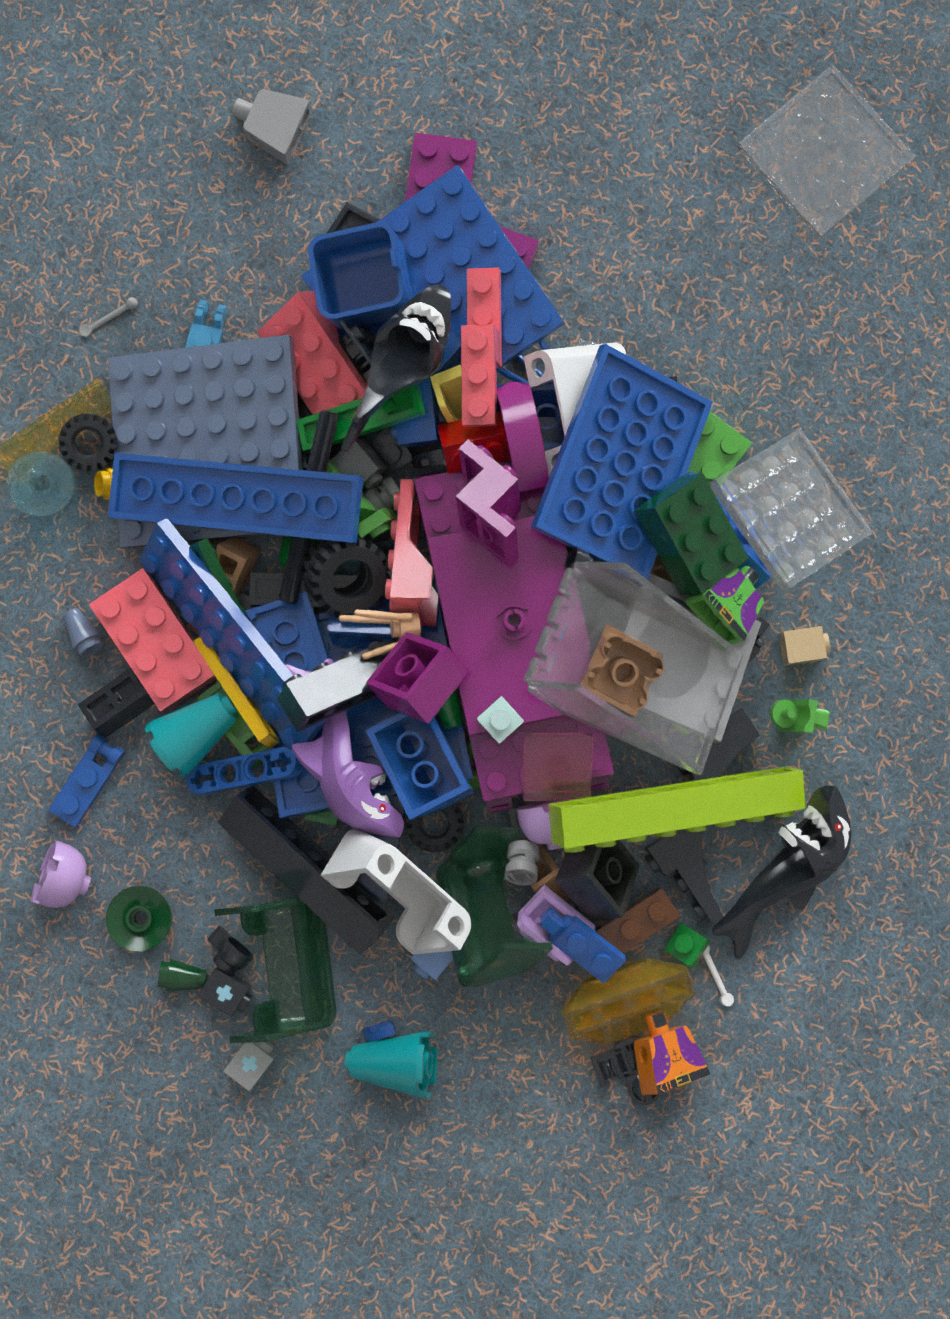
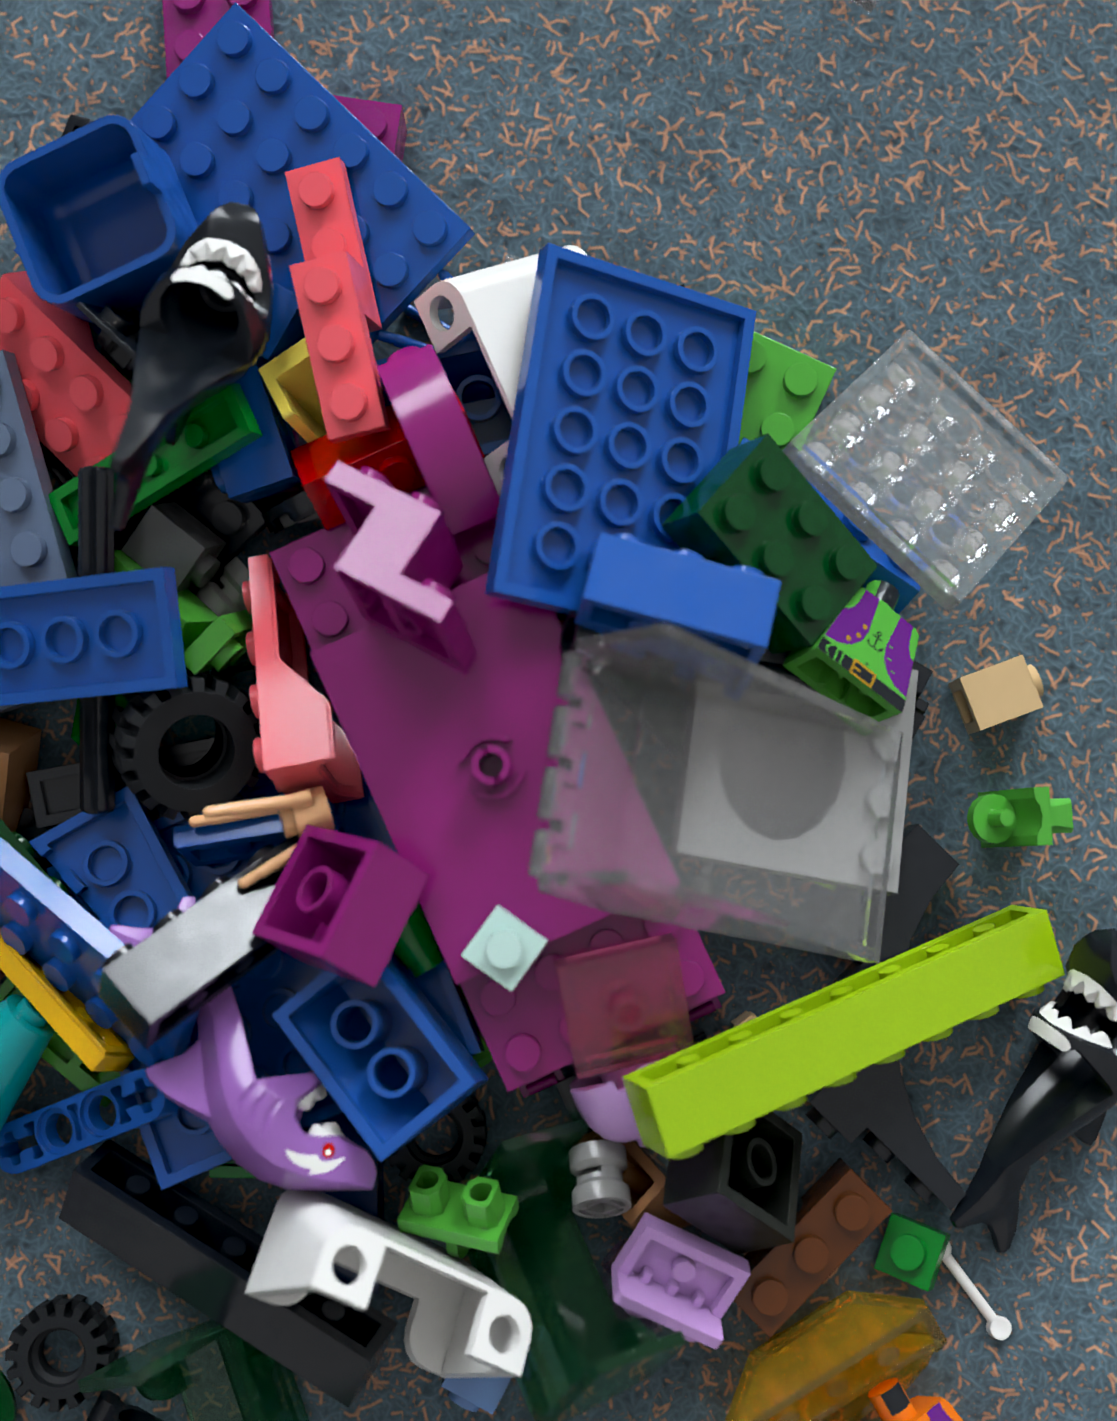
camera: 10 degrees left, 0 degrees up
blue hinge [540,907,626,984] -> none
medium nougat slope [579,624,665,717] -> none
none -> black tyre [5,1294,120,1412]
none -> bright green hips [397,1164,519,1259]
none -> blue wedge [575,532,781,693]

